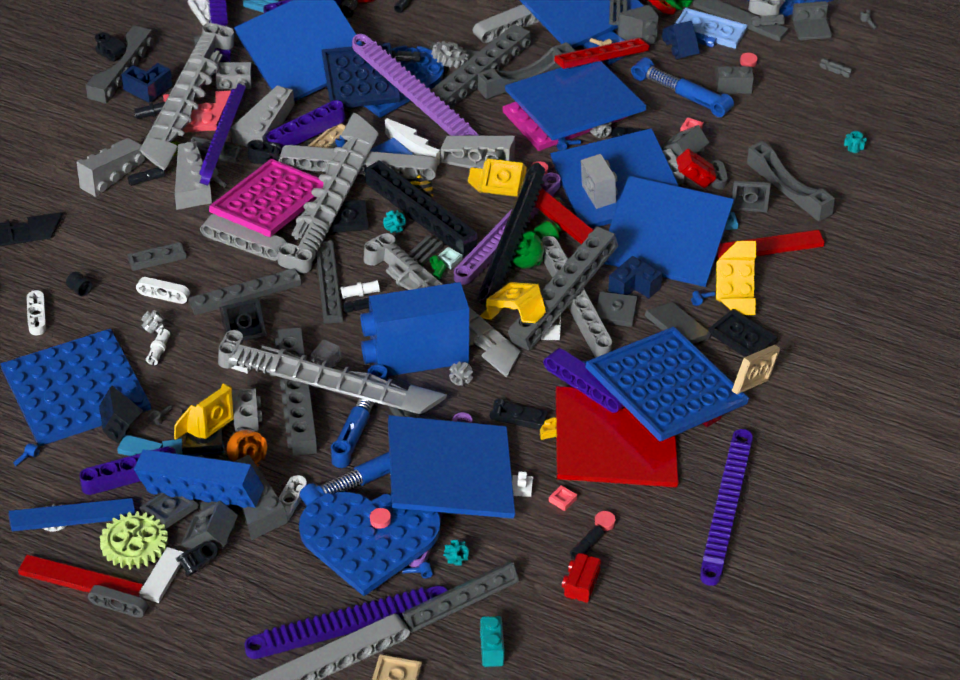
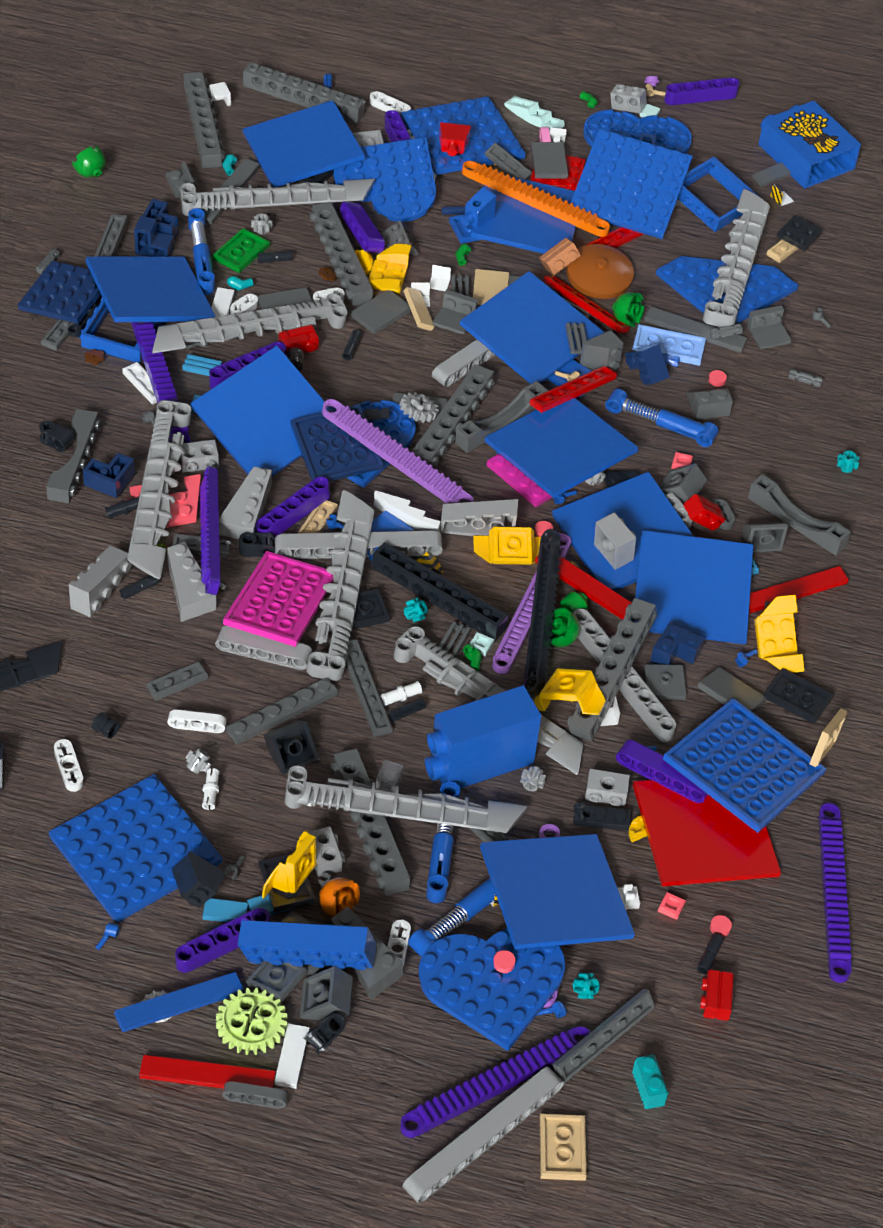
camera: 15 degrees left, 5 degrees up
none -> light grey brick [585,769,630,806]

